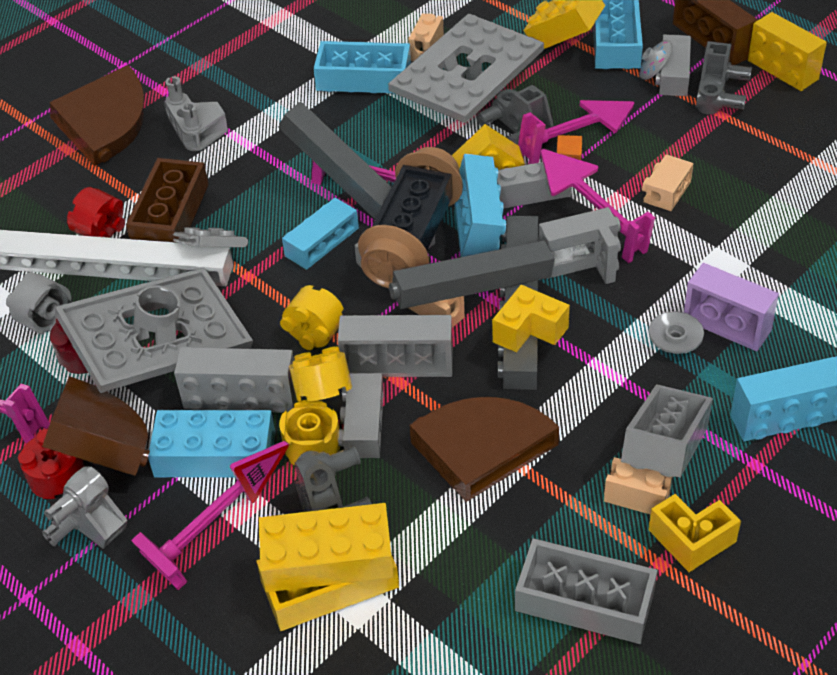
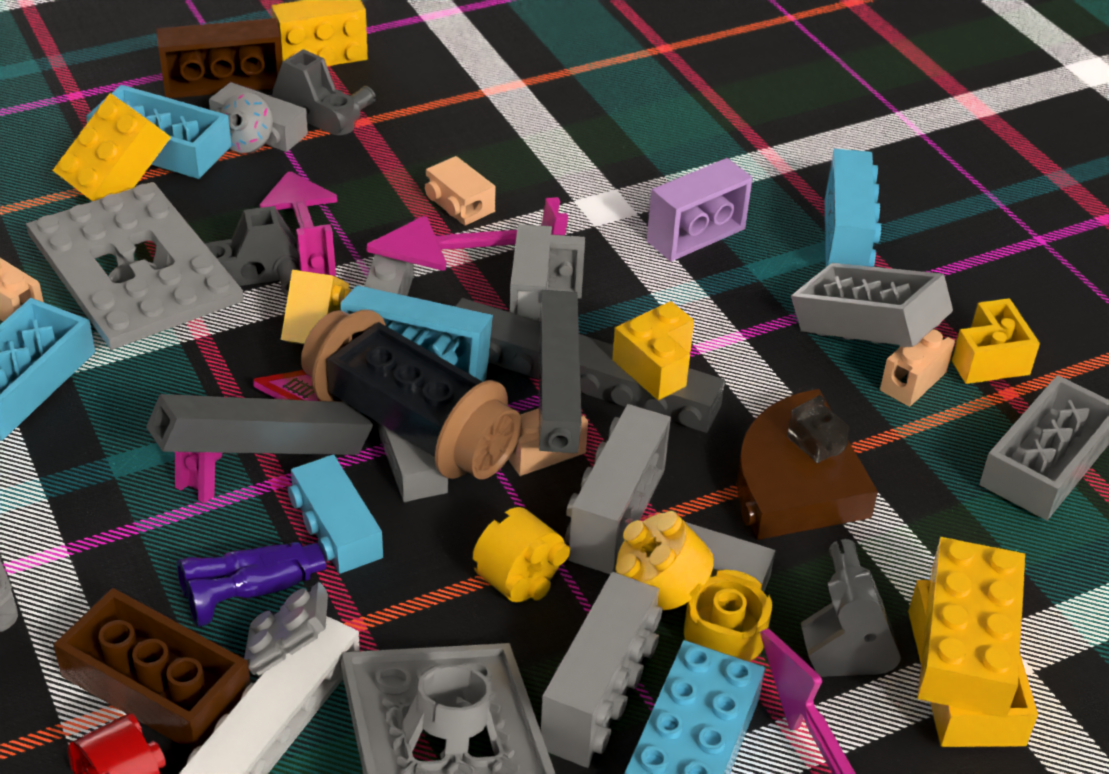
camera: 75 degrees left, 5 degrees down
orange brick [557,135,582,160] -> none
light grey dish [648,311,704,354] -> none
none -> dark purple piece [176,542,326,628]
none -> clear smoke brick [787,395,850,463]

